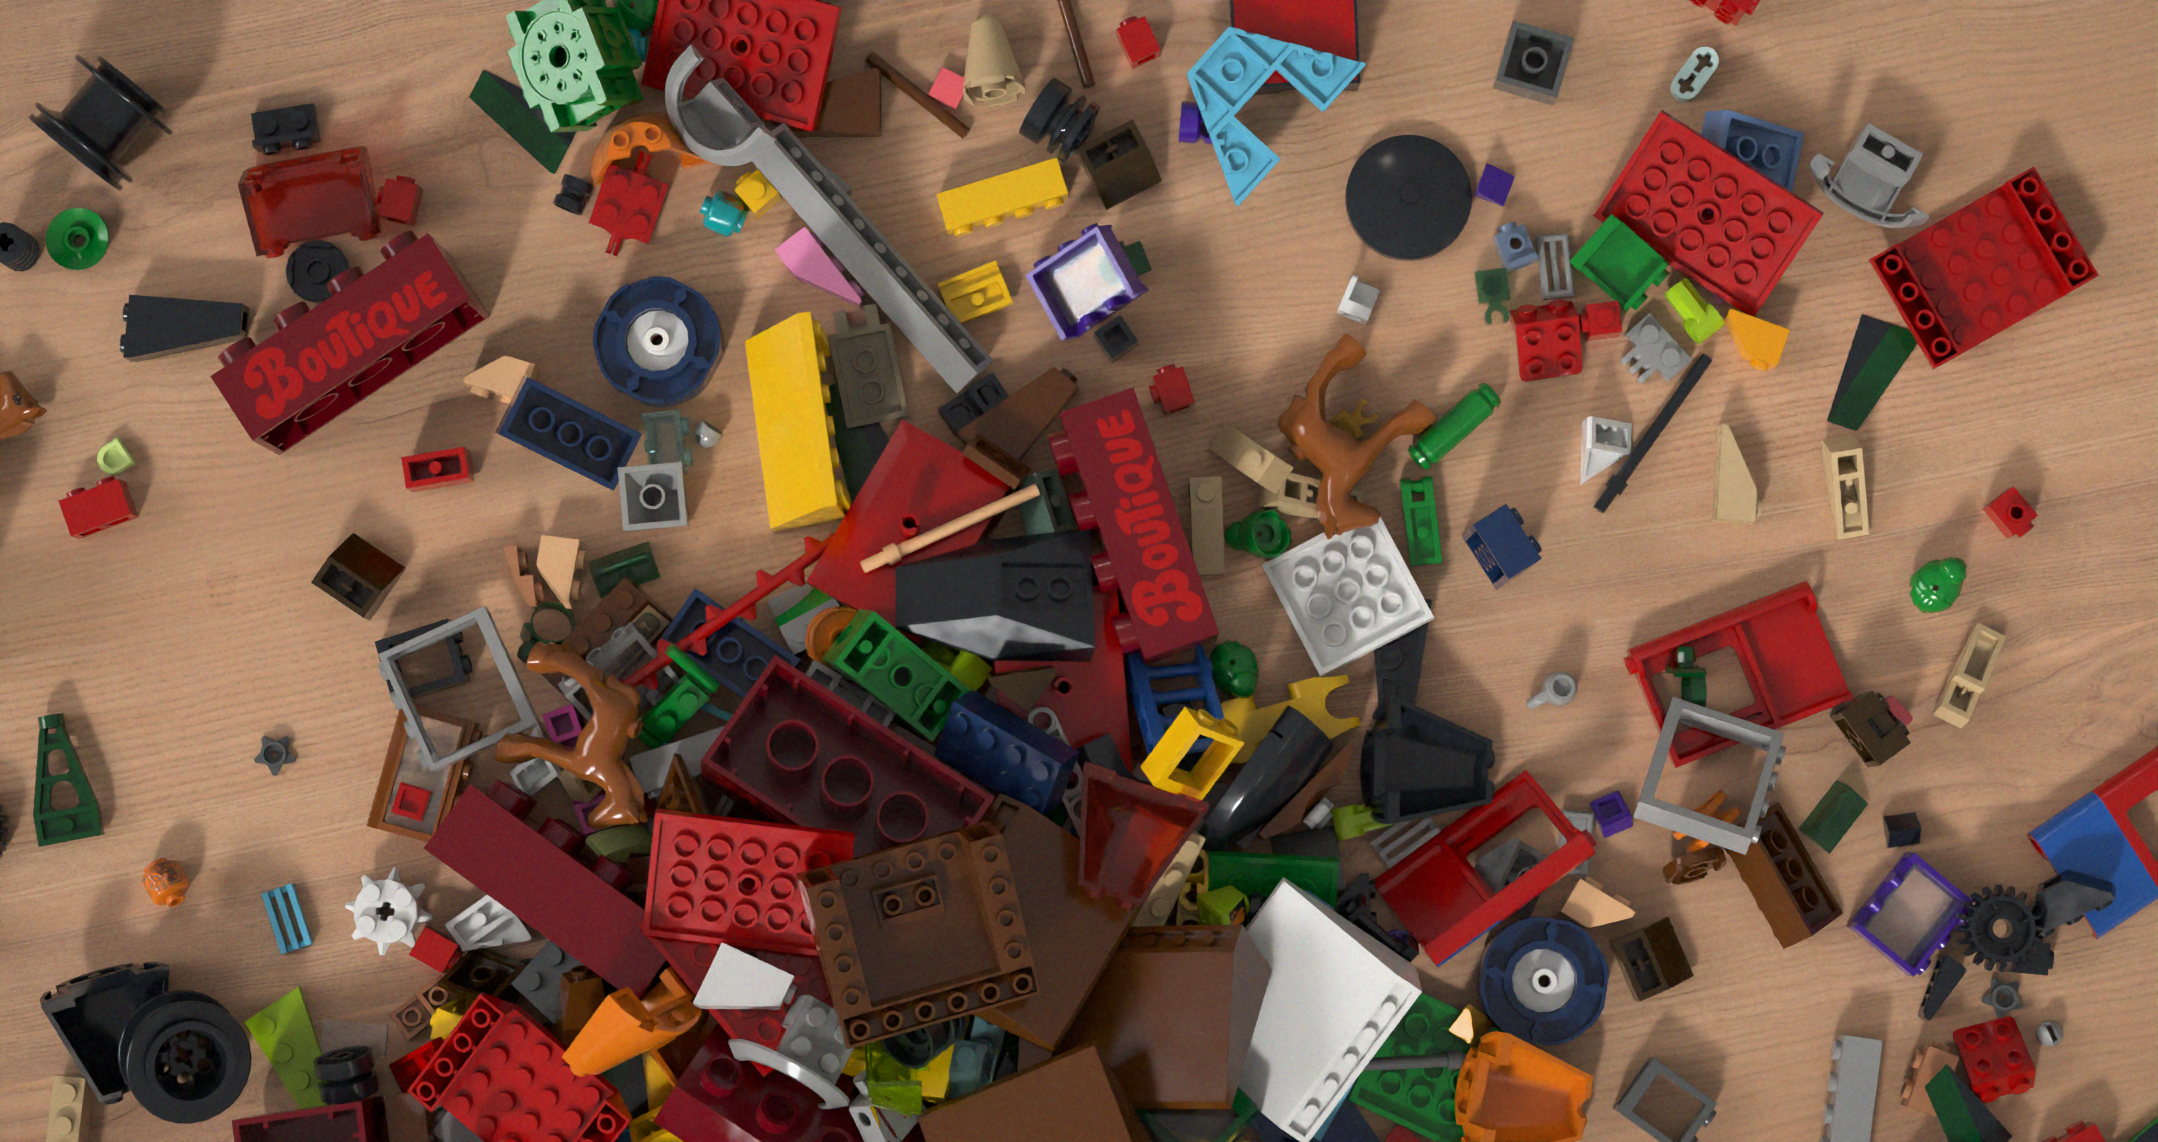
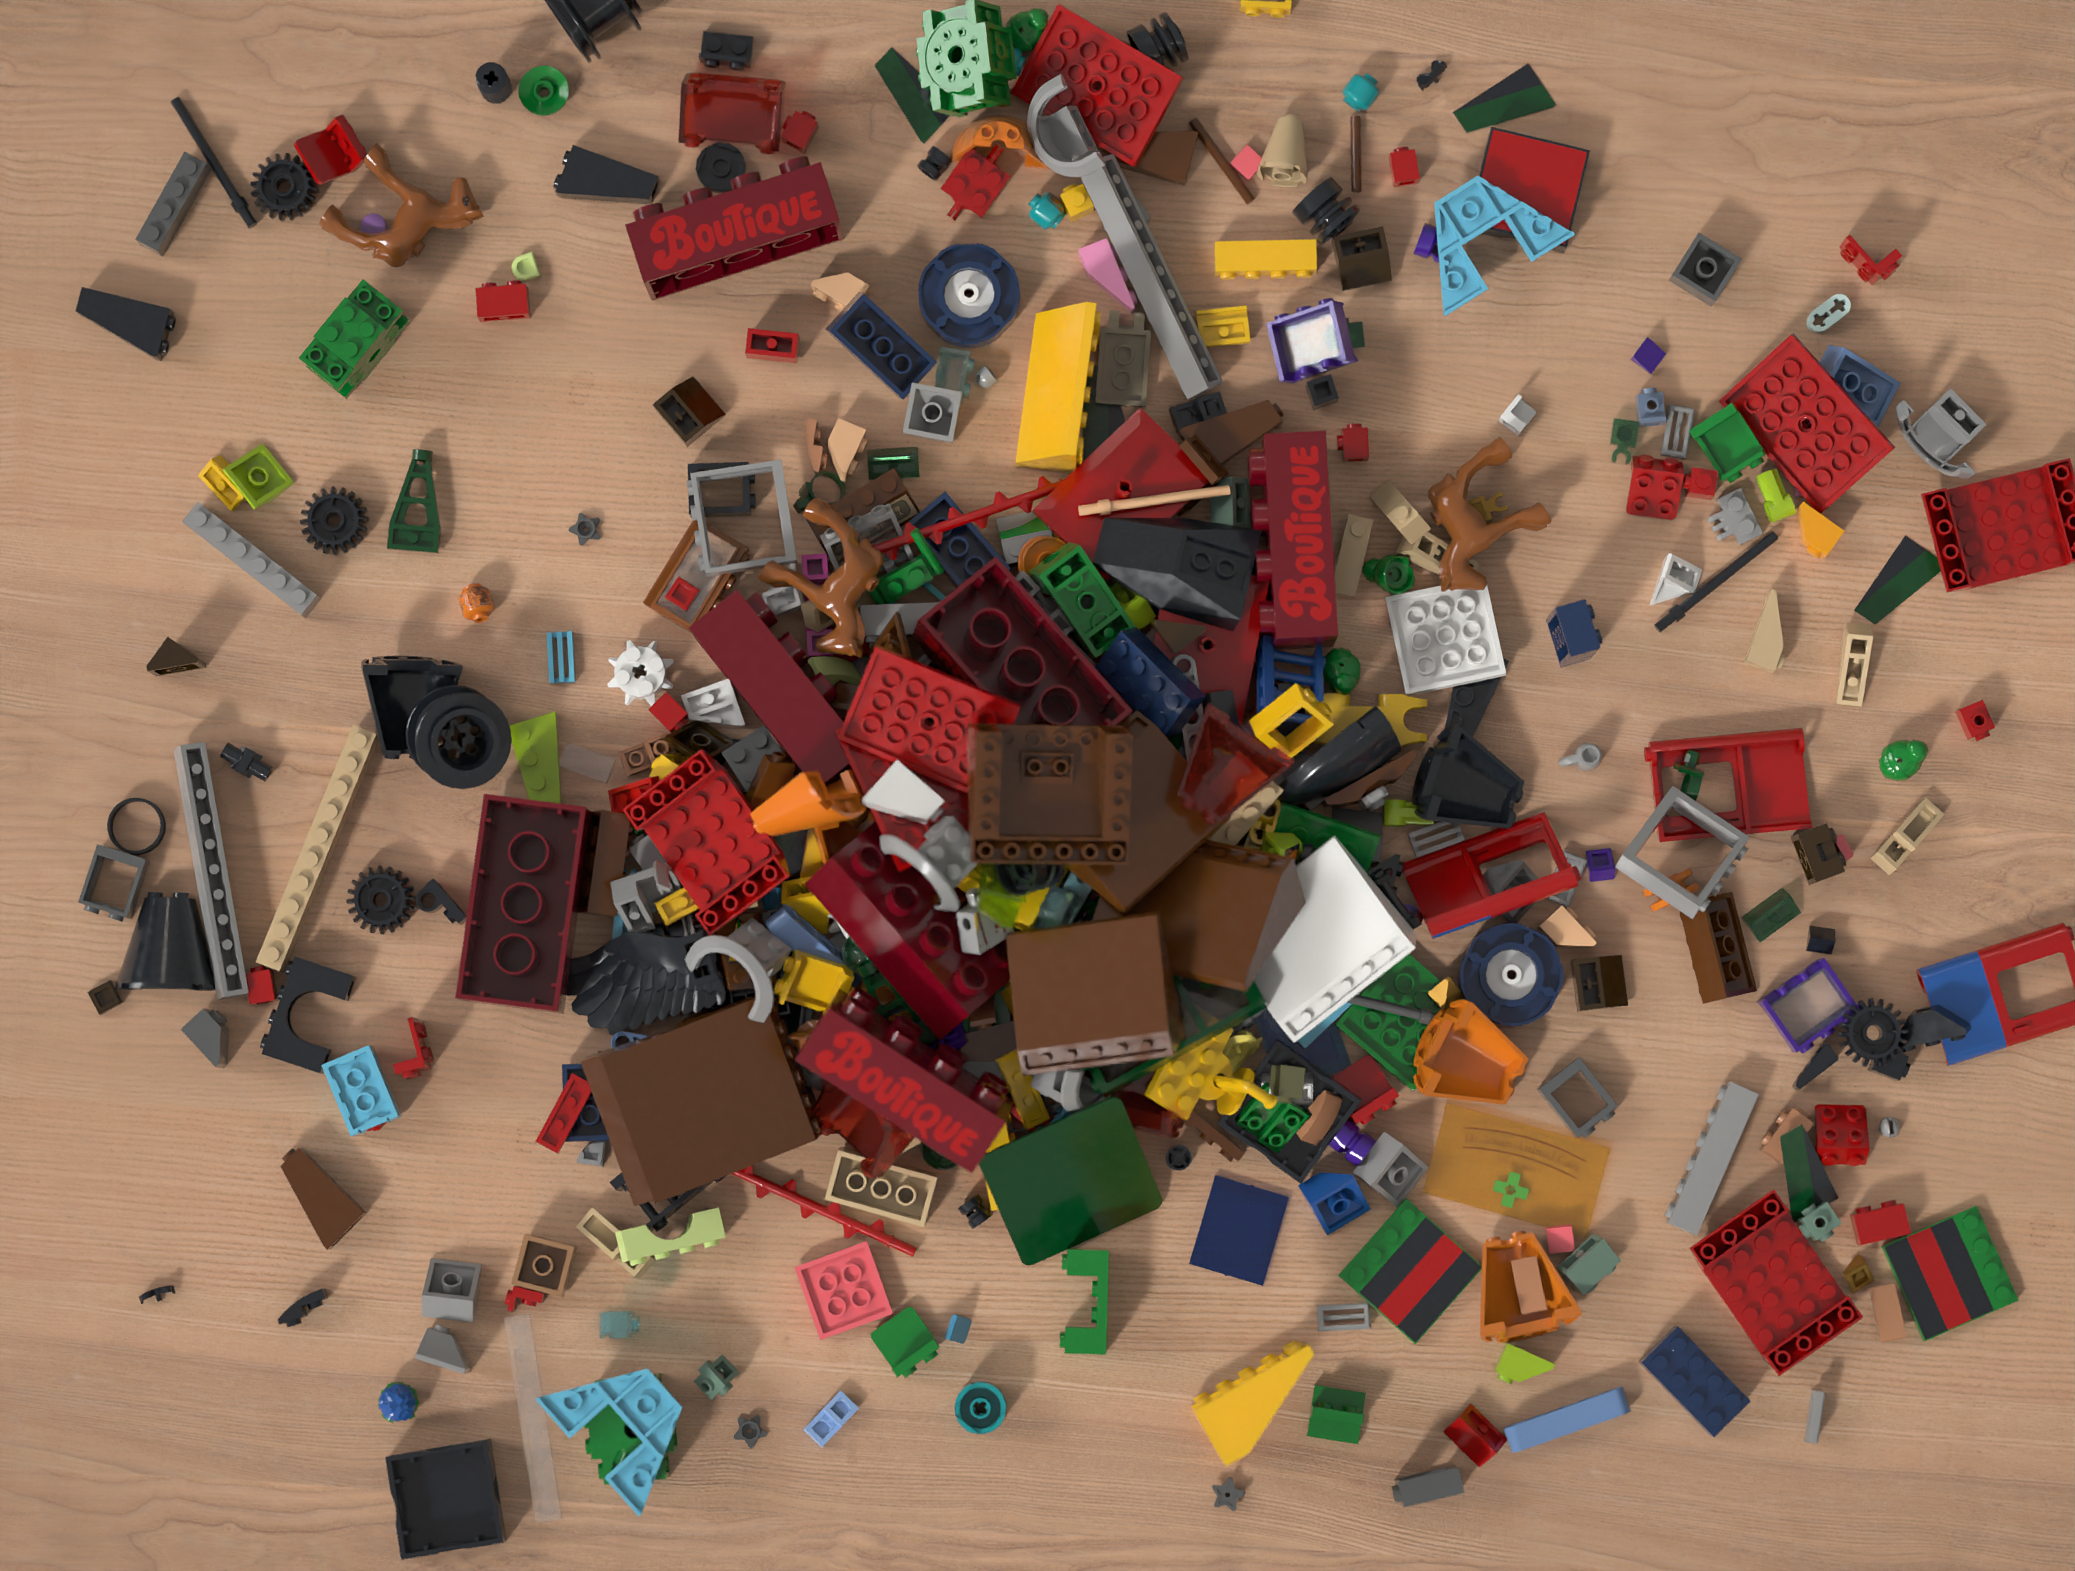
camera: 15 degrees right, 0 degrees up
black wheel [313,1046,380,1104] -> none
black dish [1345,135,1472,261] -> none
green plate [1399,476,1443,567] -> none
green axle [1408,383,1501,470] -> none
reddish brown tile [1662,847,1727,885] -> none
dark grey plate [1981,978,2023,1018] -> none

